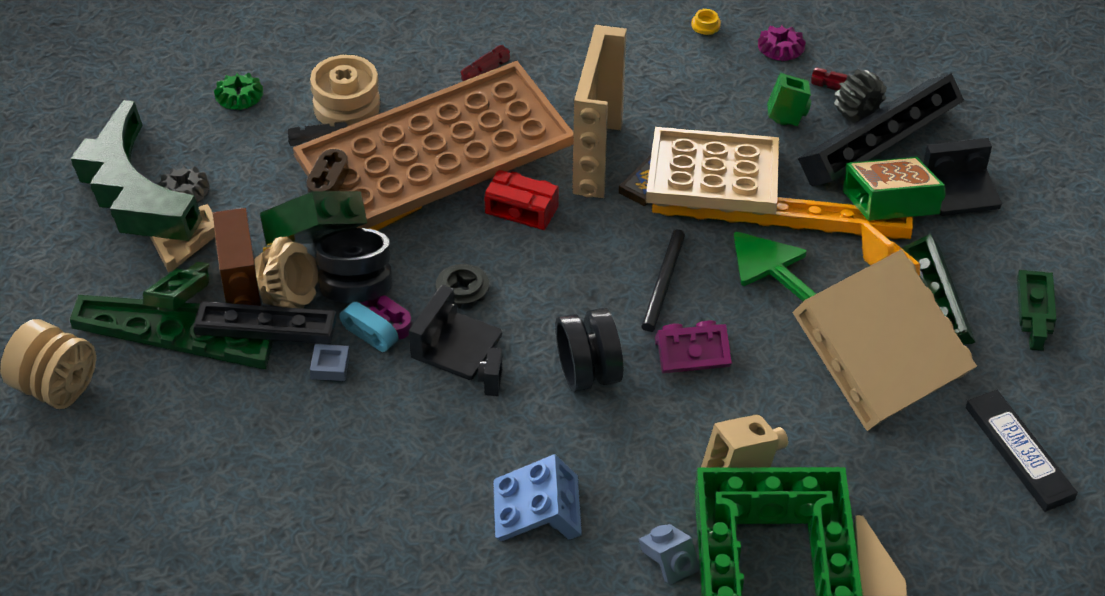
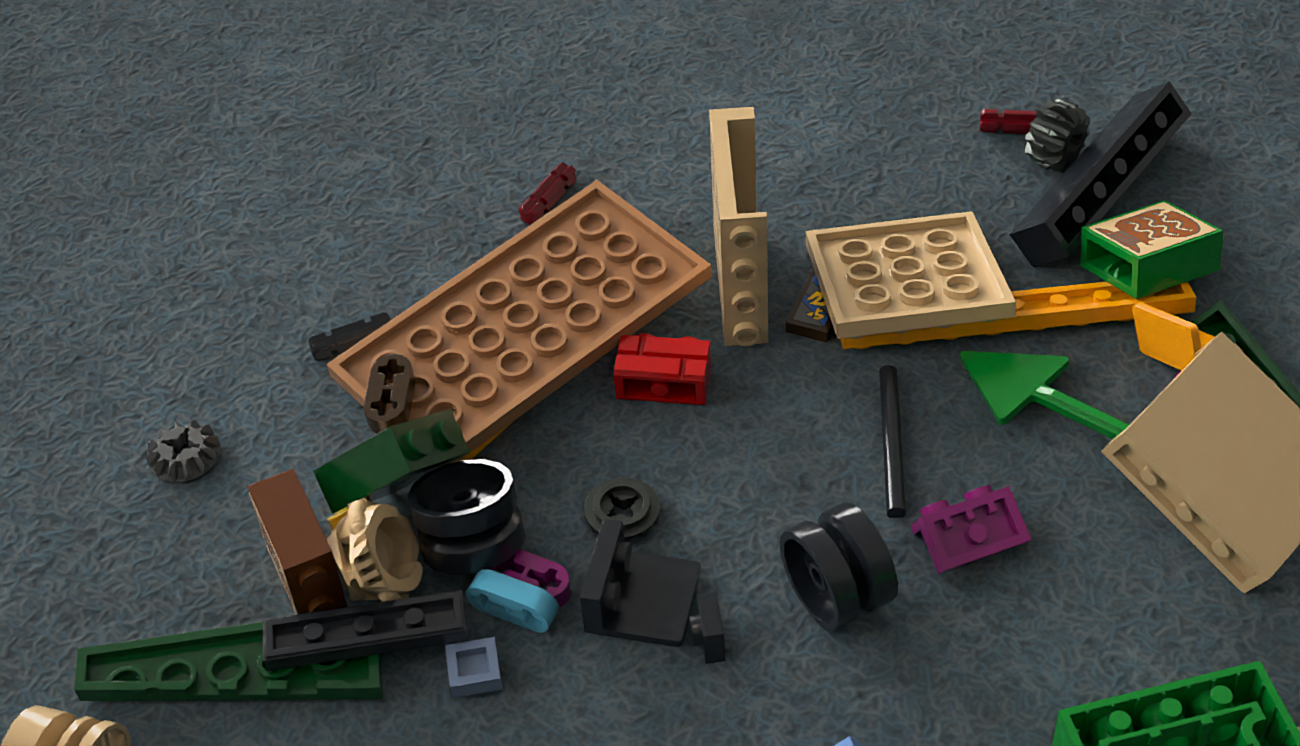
camera: 10 degrees left, 0 degrees up
arch [71,100,203,241] -> none
dark green hinge [143,262,210,312] -> none
tan wing [150,204,215,272] -> none
green gear [214,72,263,110] -> none
tan wheel [310,55,380,126] -> none
yellow plate [692,9,721,35] -> none
tan torso [701,415,788,468] -> none
magenta gear [758,24,806,61] -> none
green brick [767,73,811,126] -> none
black bracket [923,138,1002,216] -> none

